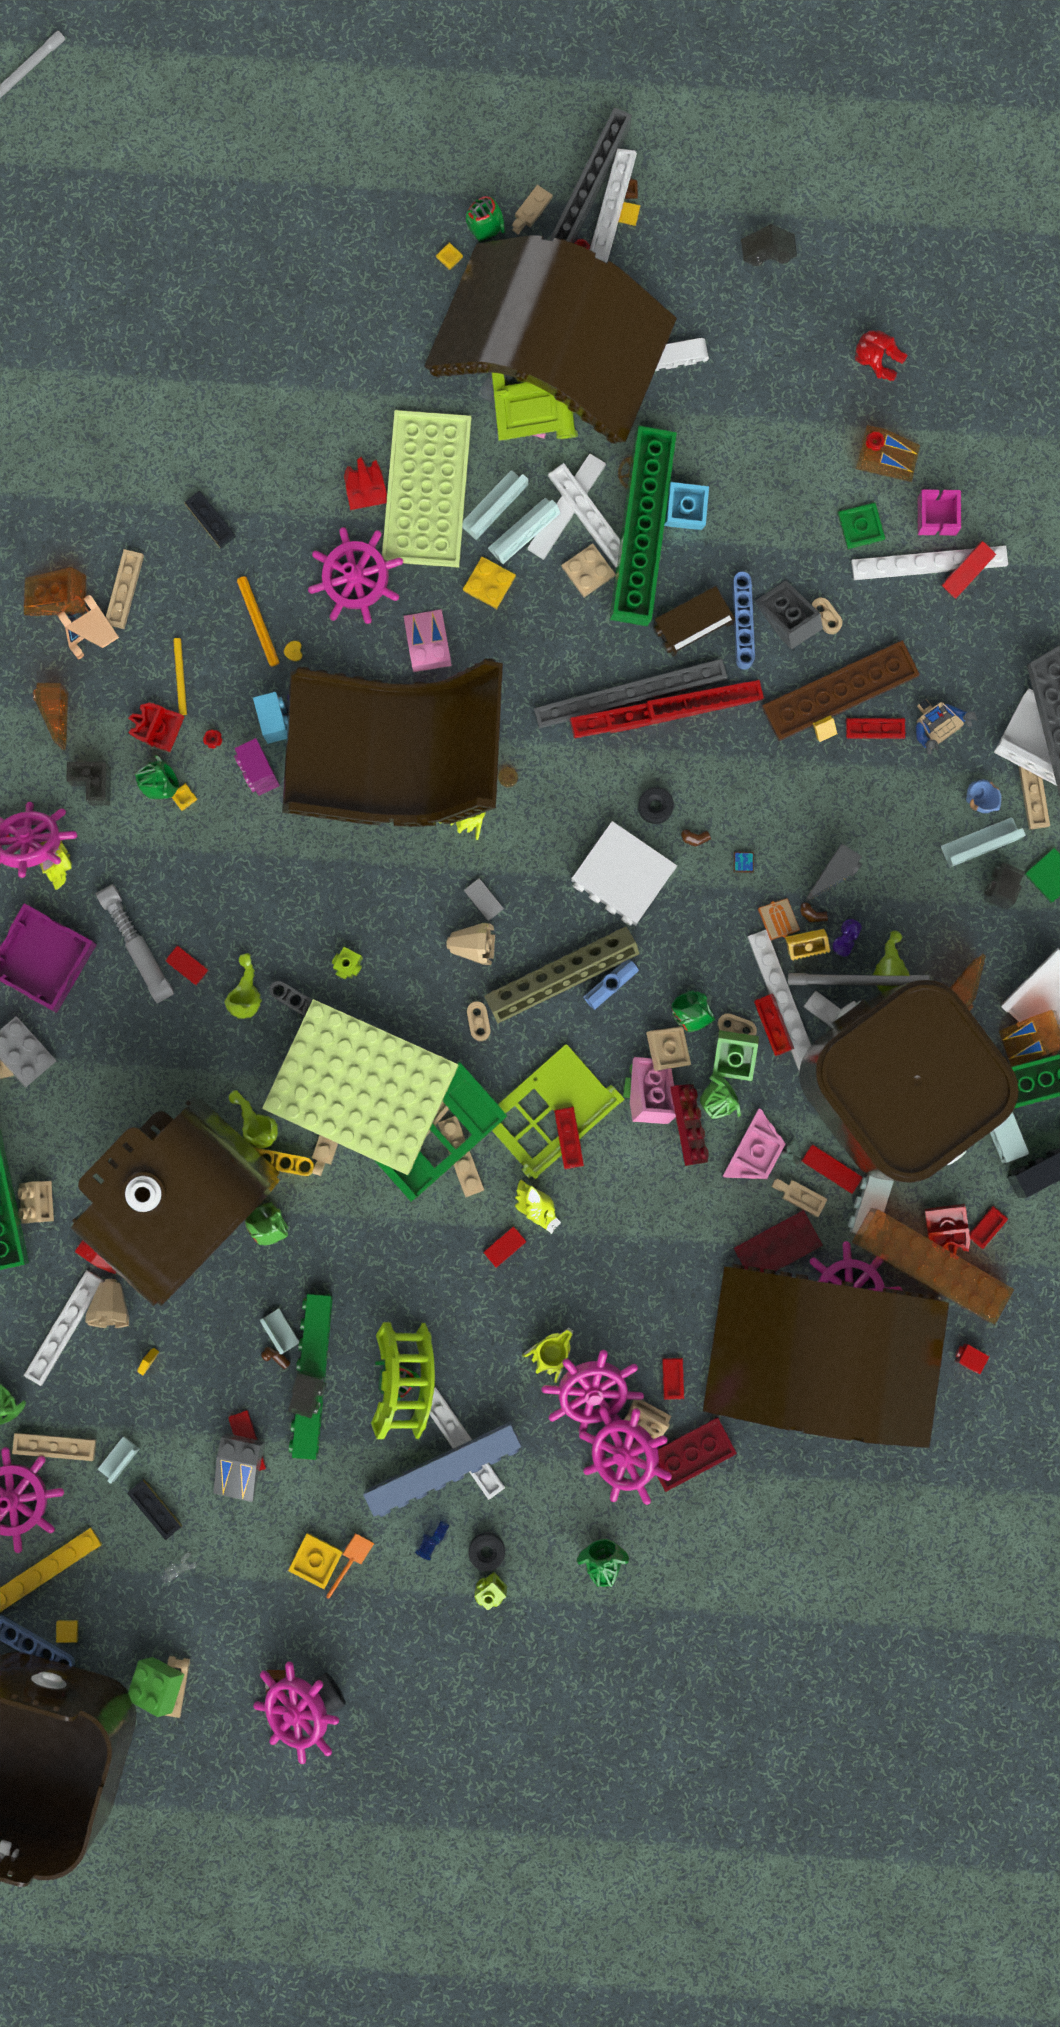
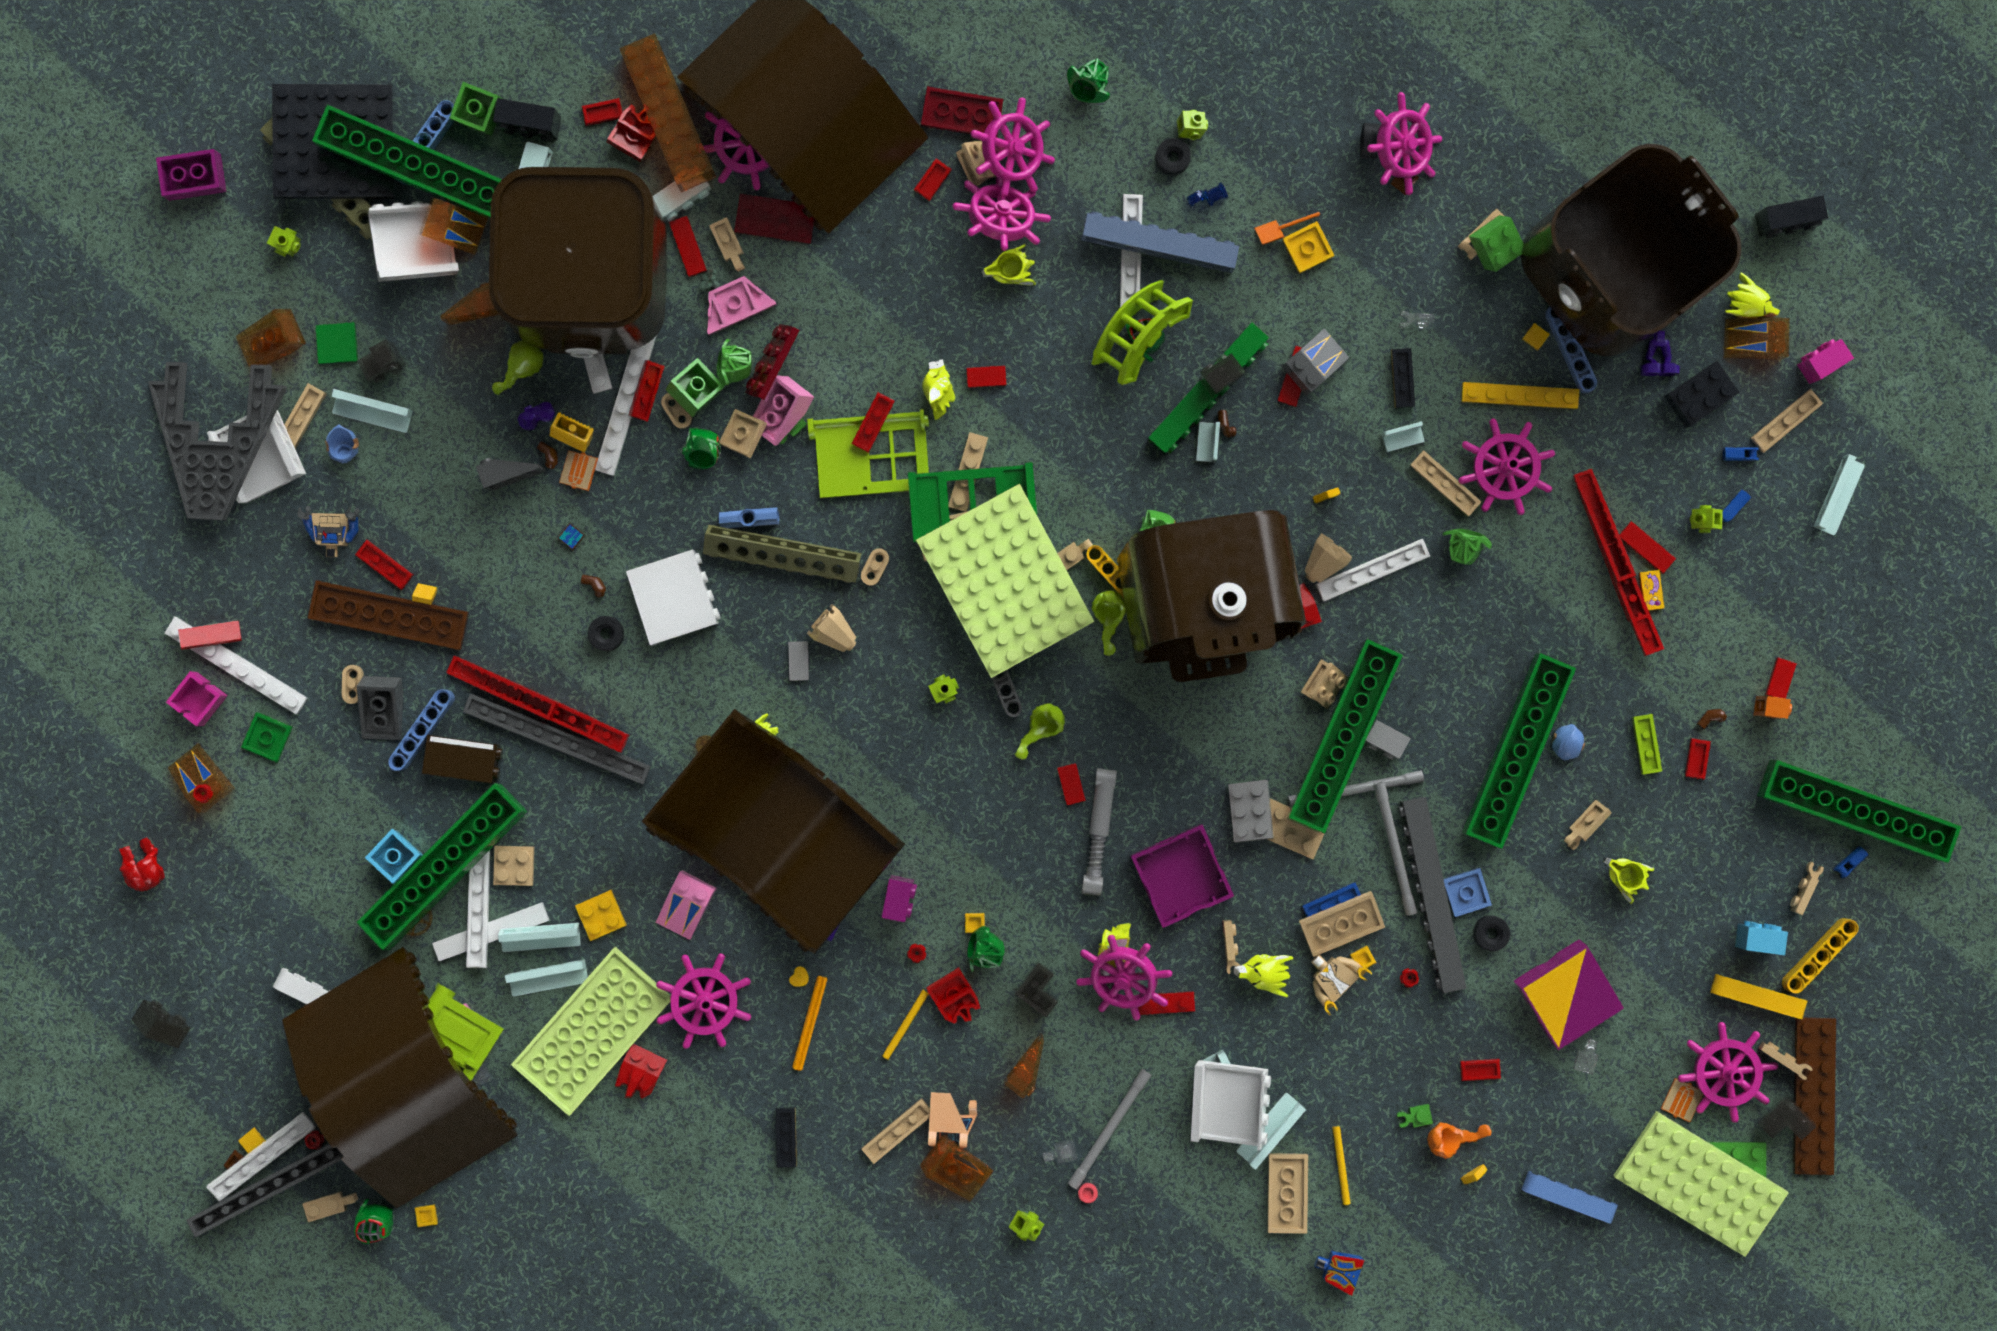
camera: 145 degrees left, 5 degrees up
medium azure brick [253,692,288,744] -> none
light grey piece [788,973,930,986] -> none
red brick [955,1344,989,1374] -> none

